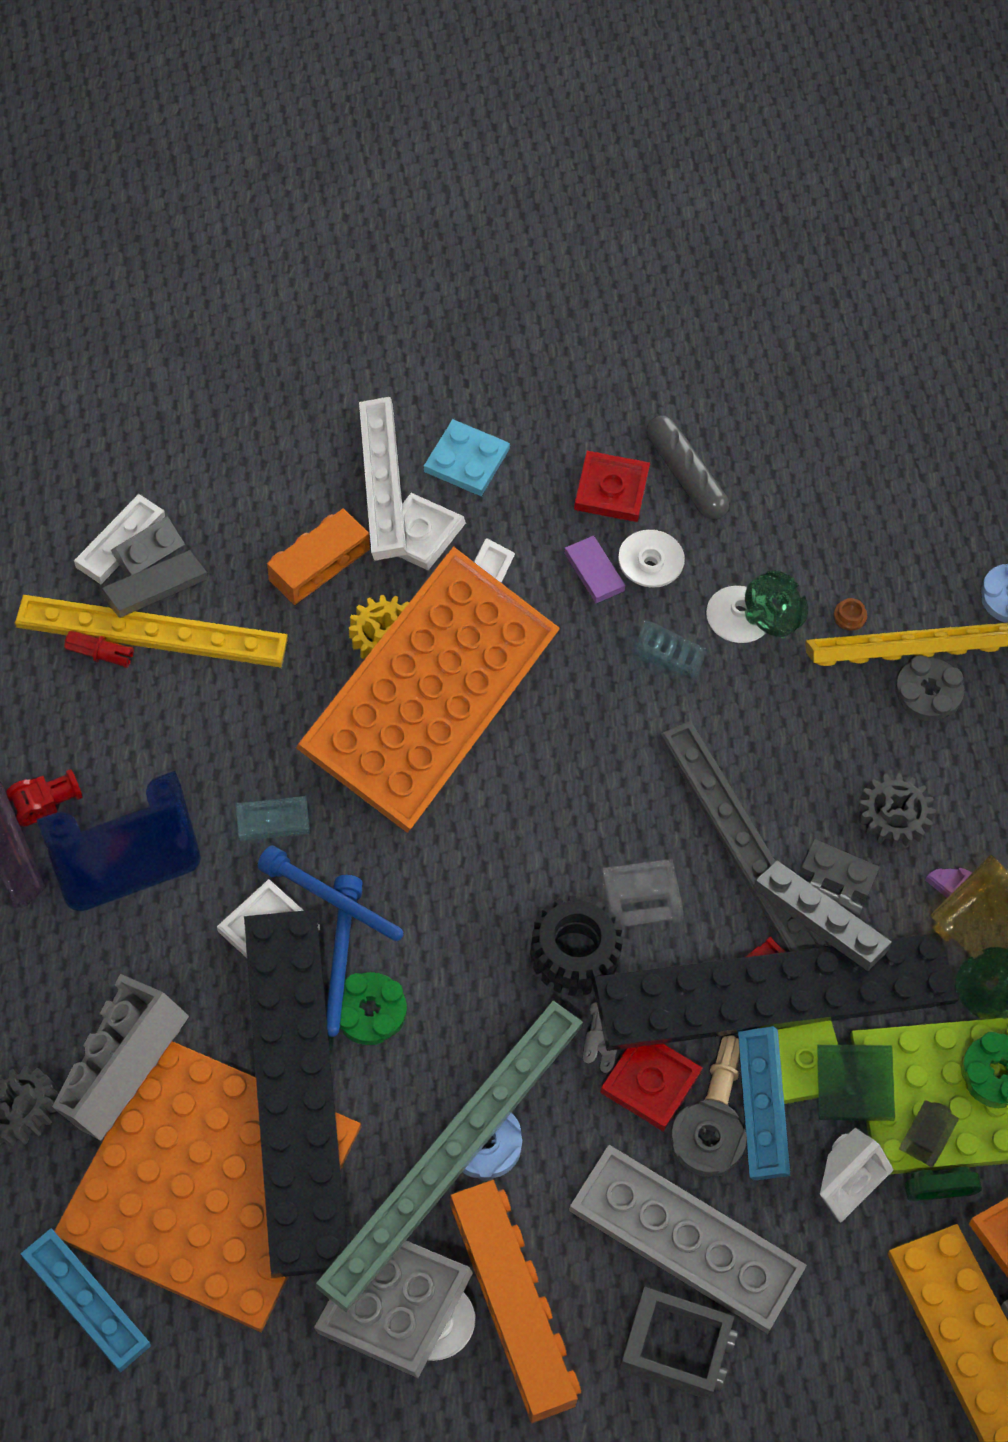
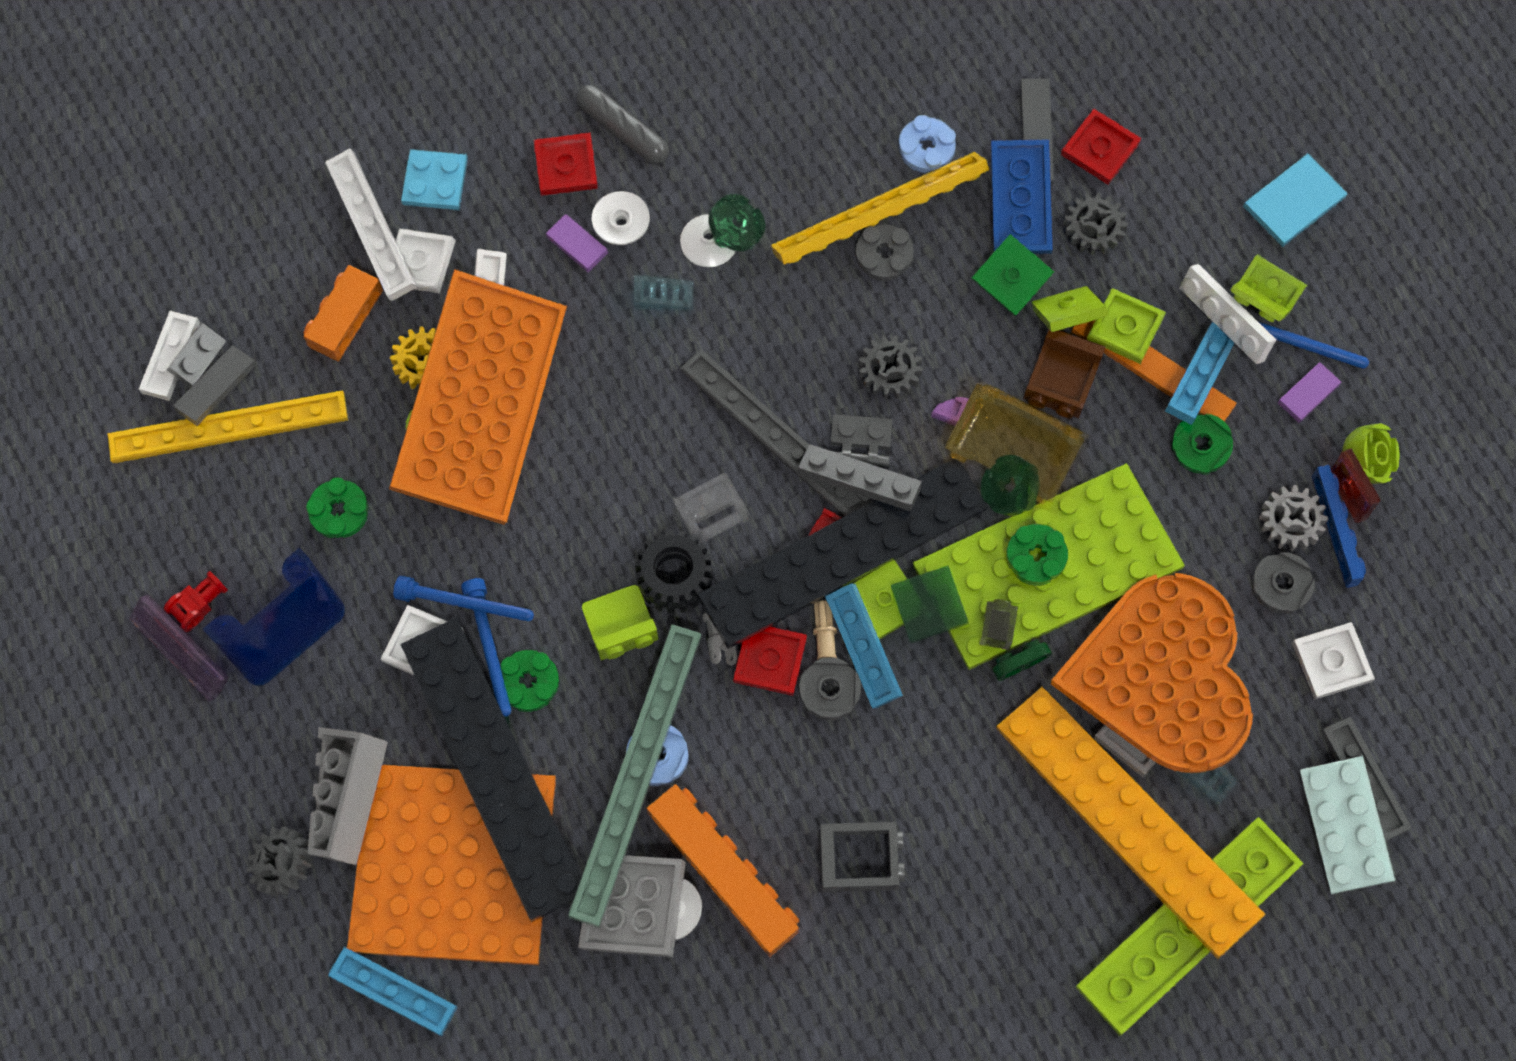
camera: 15 degrees left, 10 degrees up
red axle [64,630,134,668] -> none
clear light blue plate [236,796,310,841] -> none
light grey plate [569,1145,807,1334] -> none
white slope [820,1128,894,1223] -> none
dark orange plate [834,598,867,631] -> none
none -> green plate [306,477,368,538]
none -> lime bracket [582,585,658,660]

